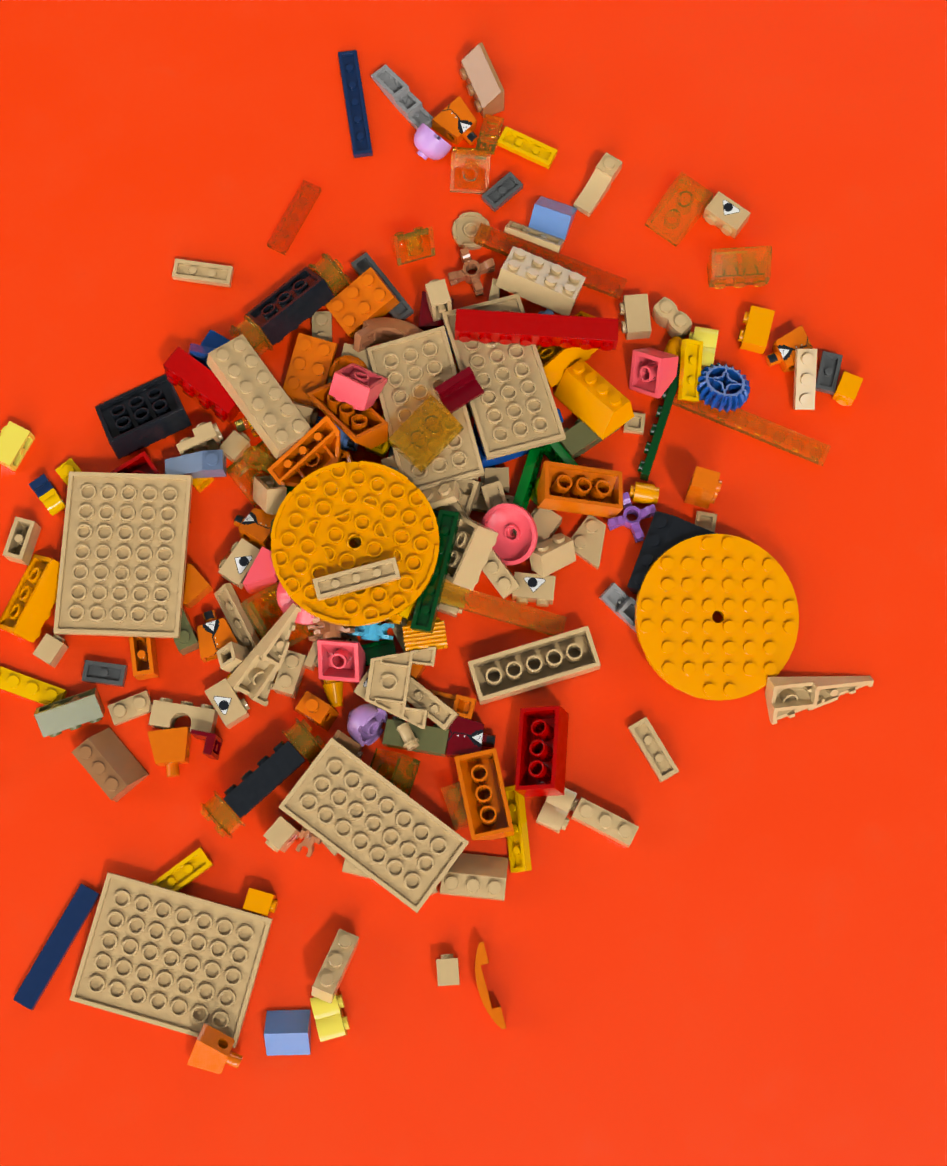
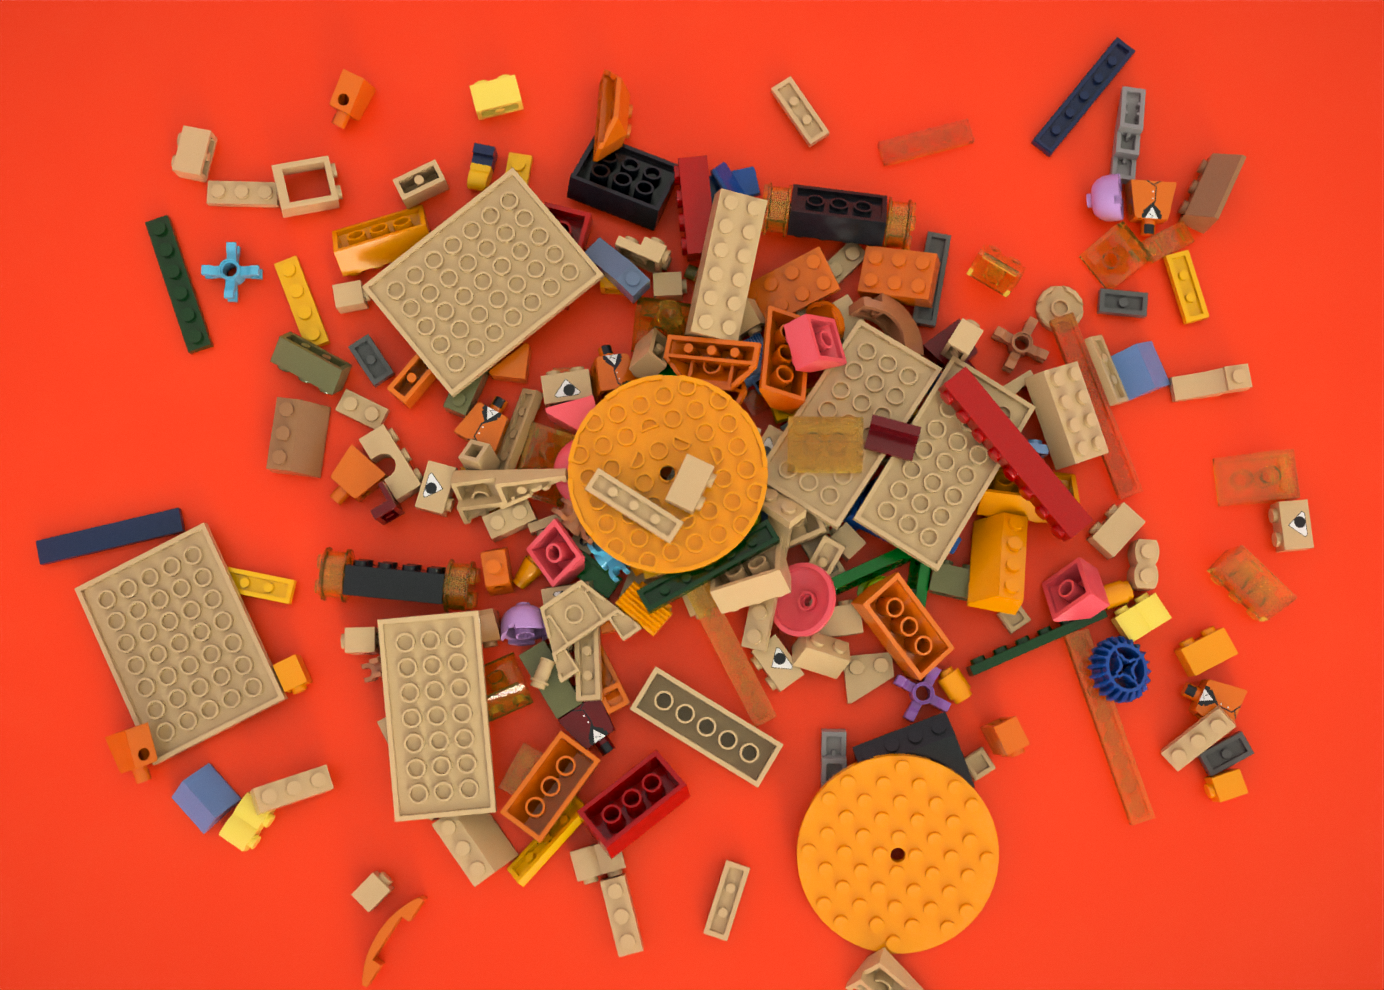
camera: 45 degrees right, 5 degrees up
yellow plate [678,339,703,402] -> none
none -> orange wedge [593,69,633,162]
none -> tan brick [665,454,717,515]

